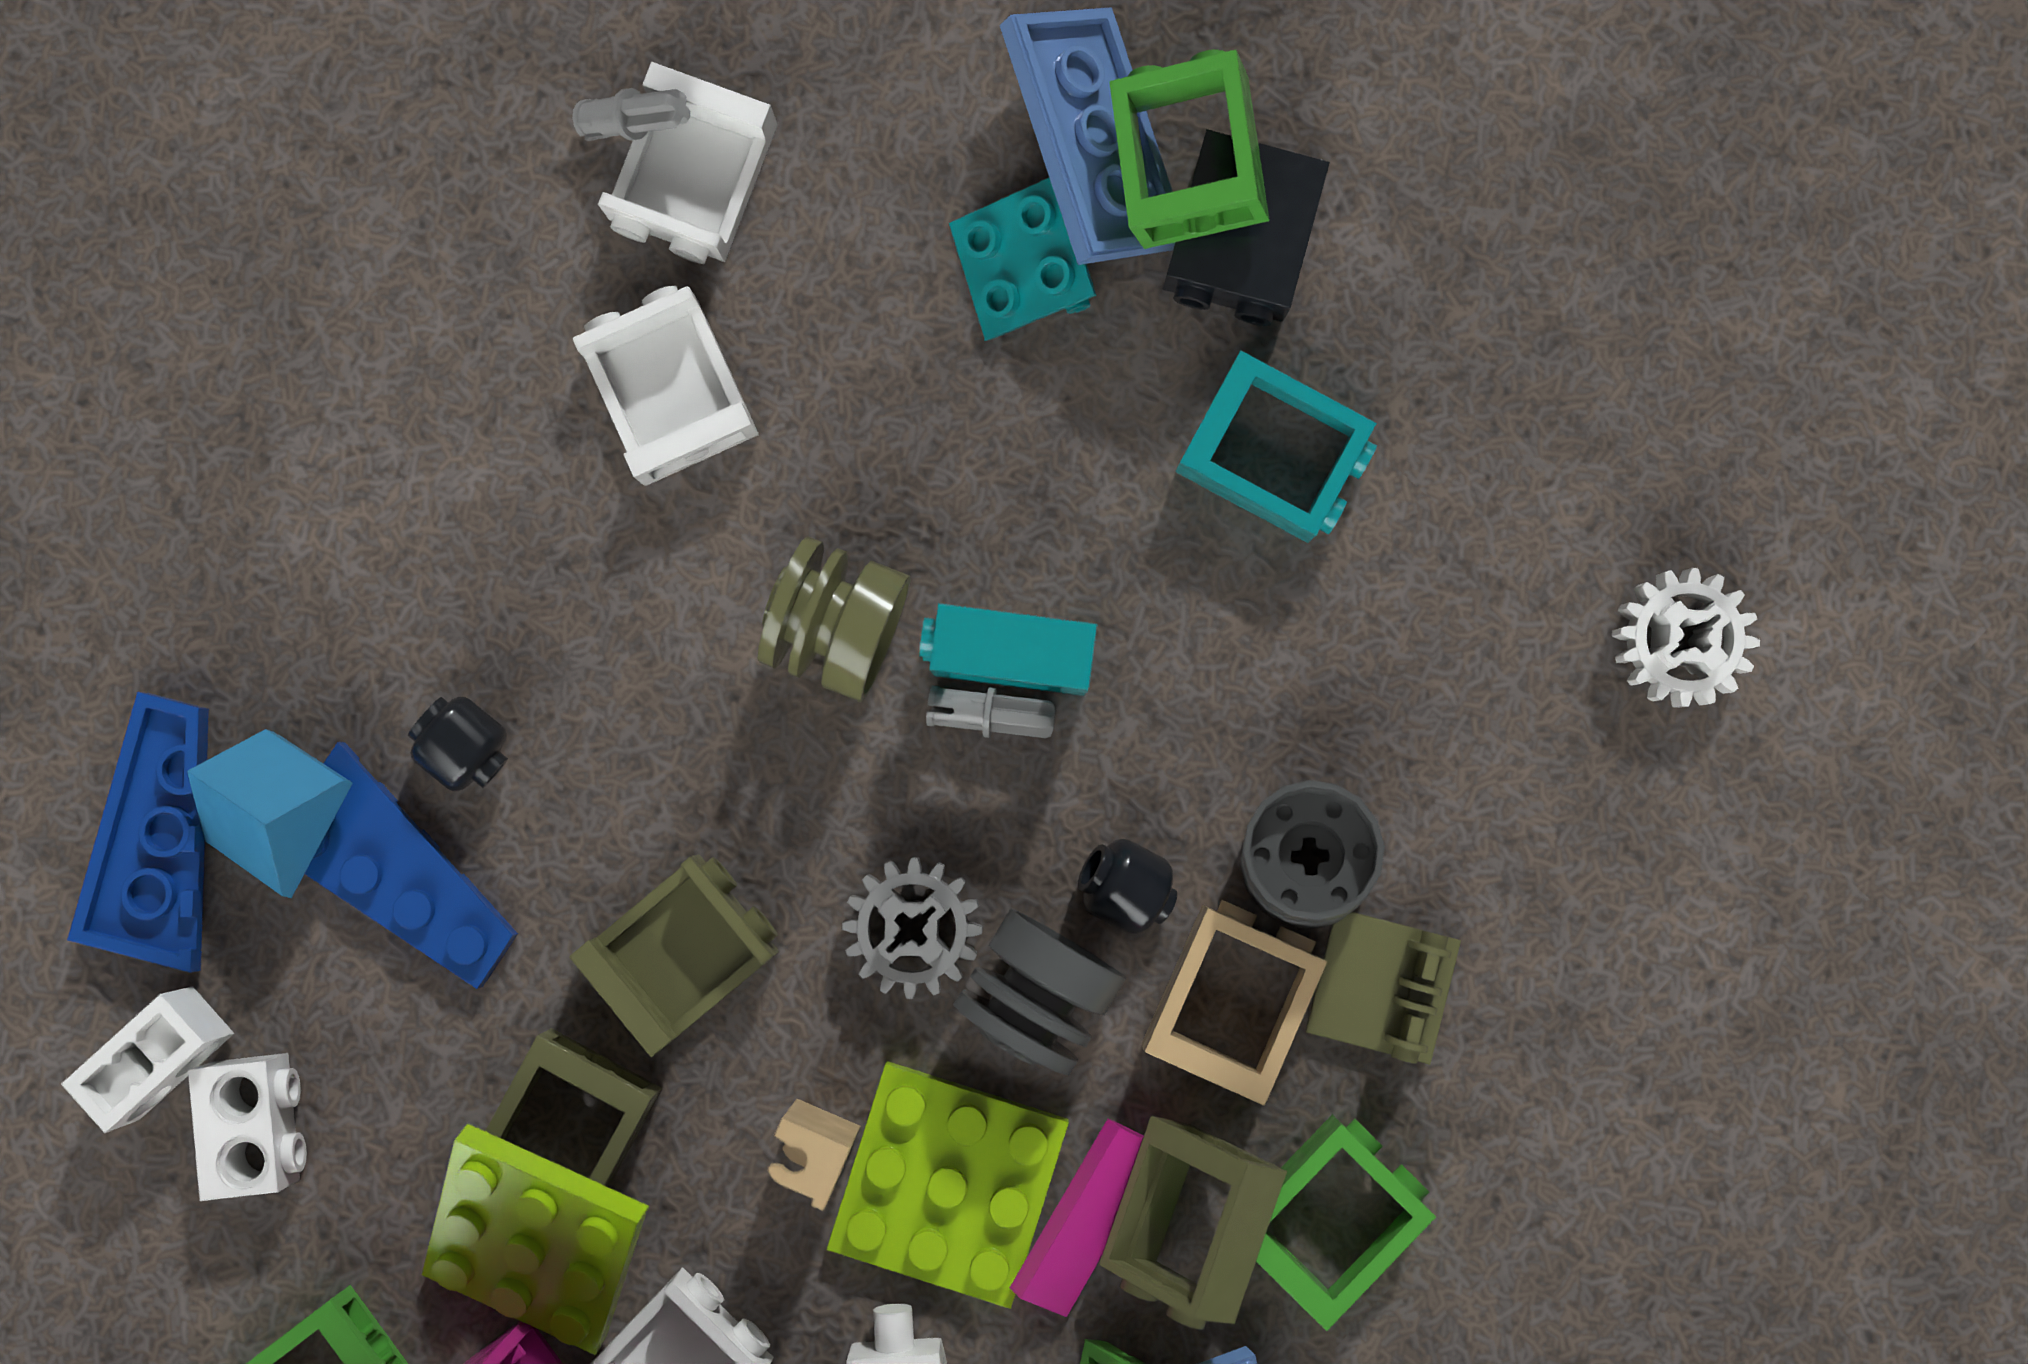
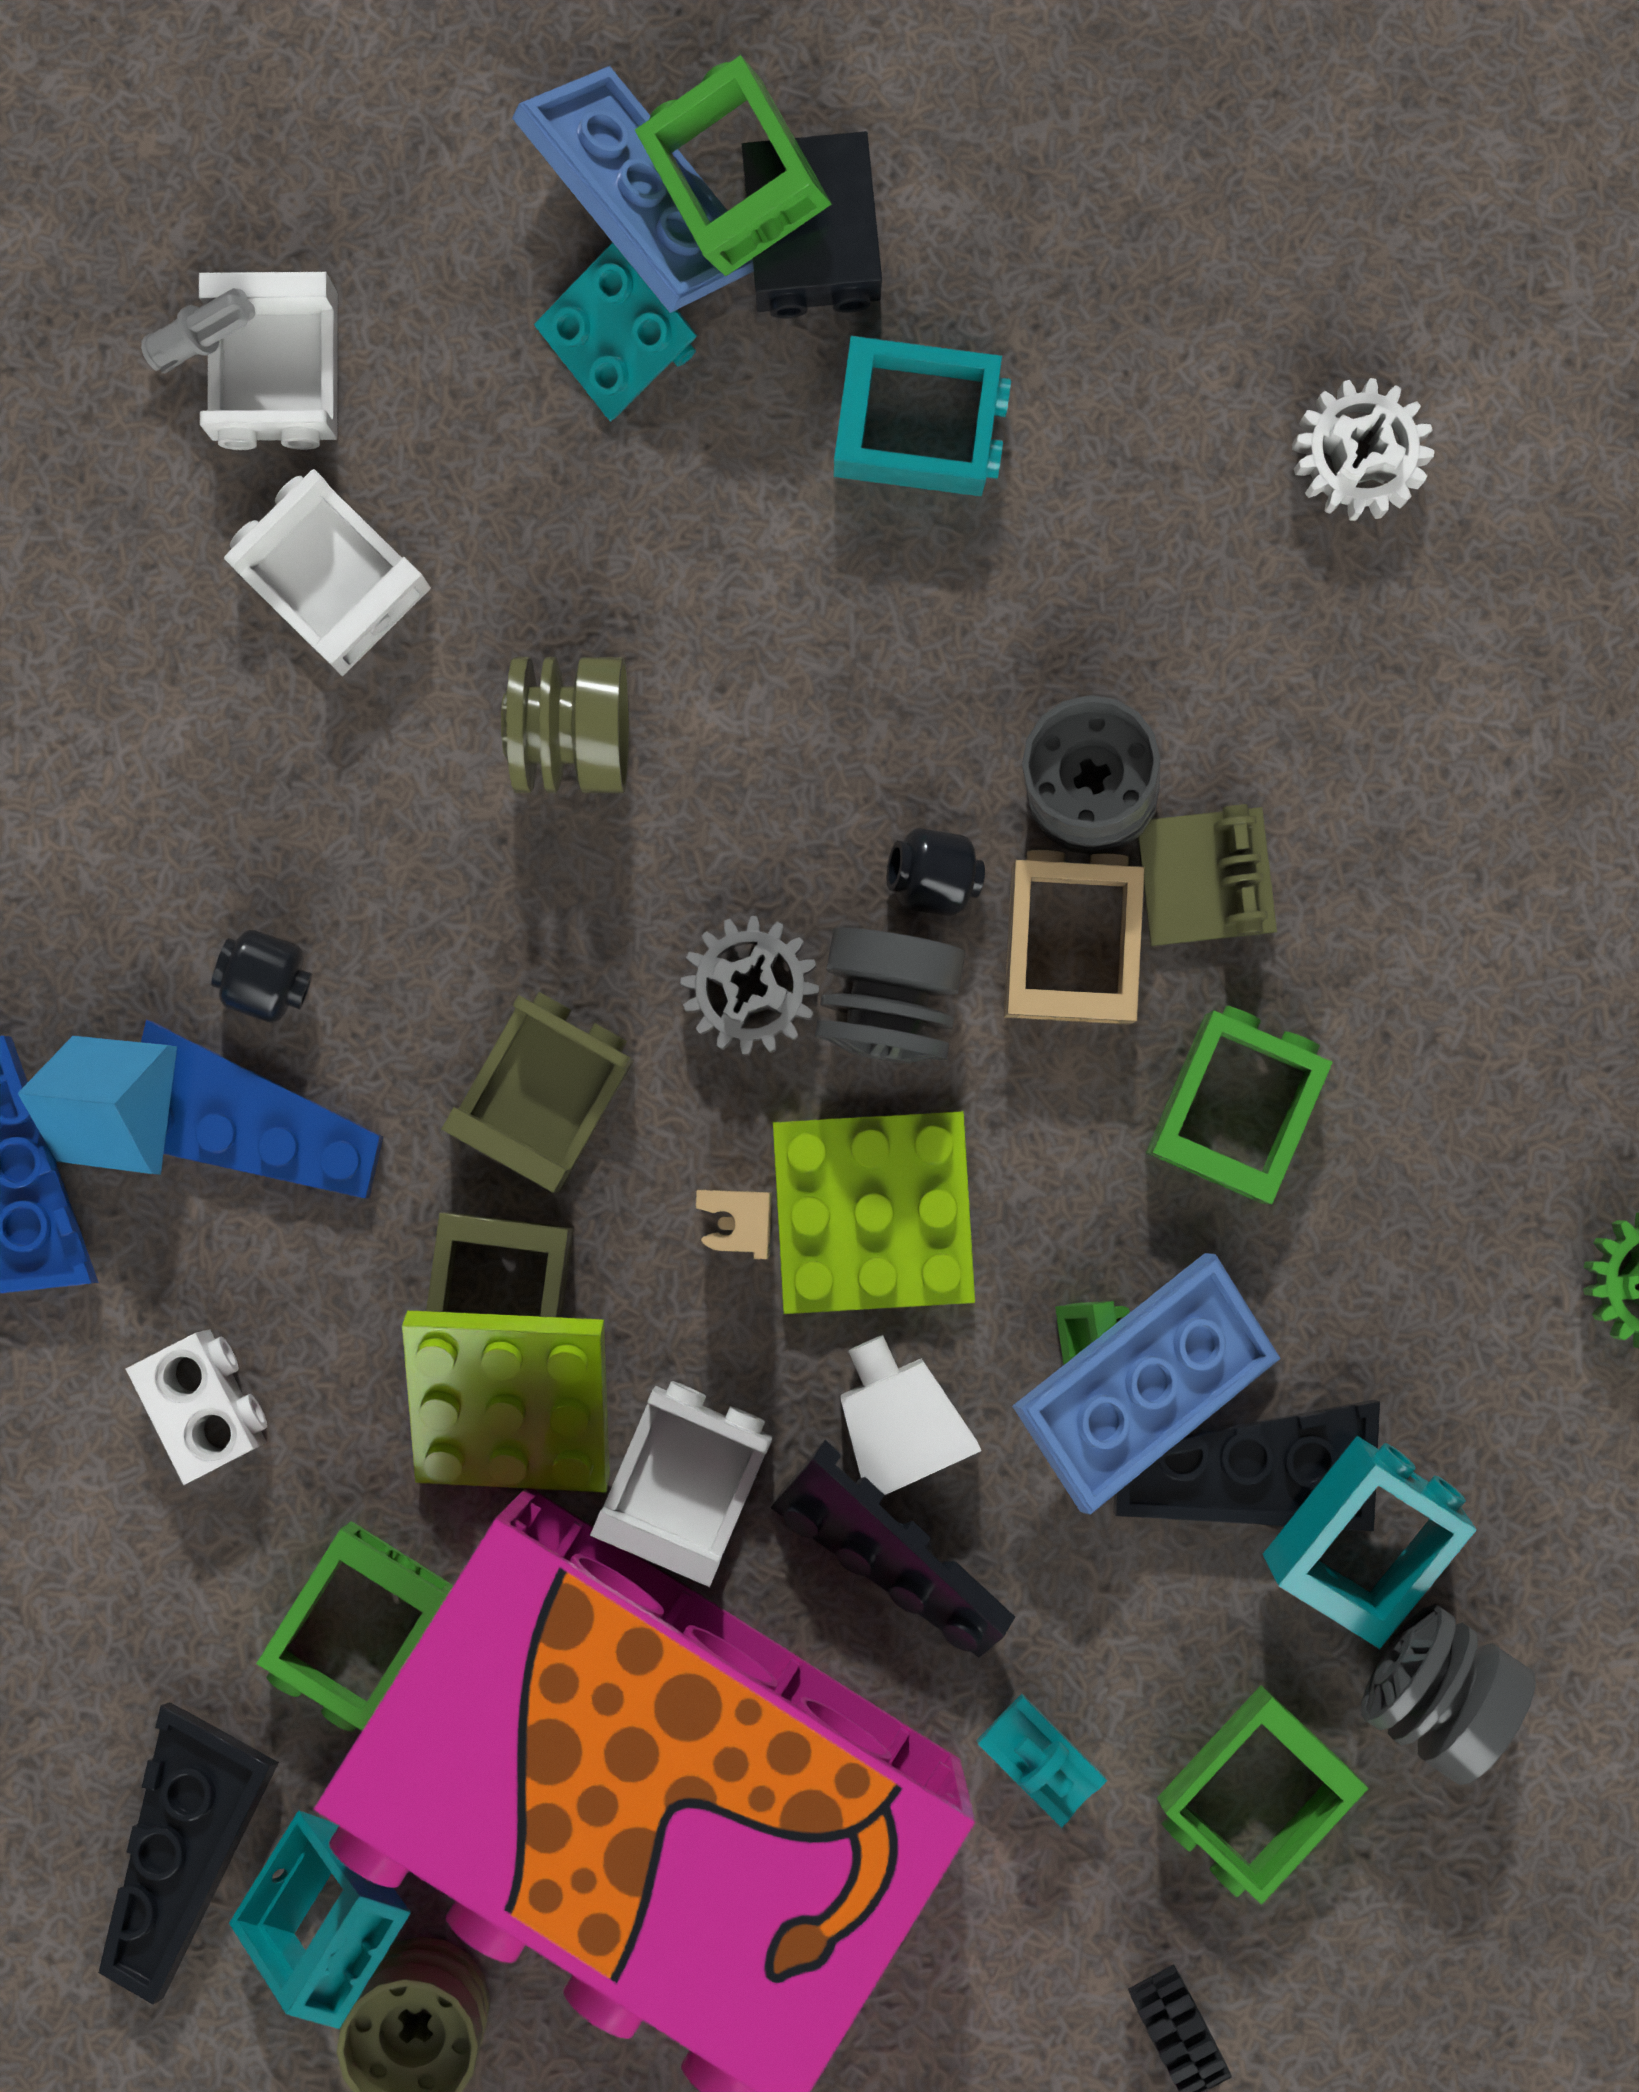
camera: 25 degrees left, 0 degrees up
white brick [62,986,234,1133] -> none
teal window [919,603,1097,696] -> none
light grey axle [926,685,1056,738] -> none
dark pink tile [1010,1118,1144,1317] -> none
olive window [1099,1116,1287,1329] -> none

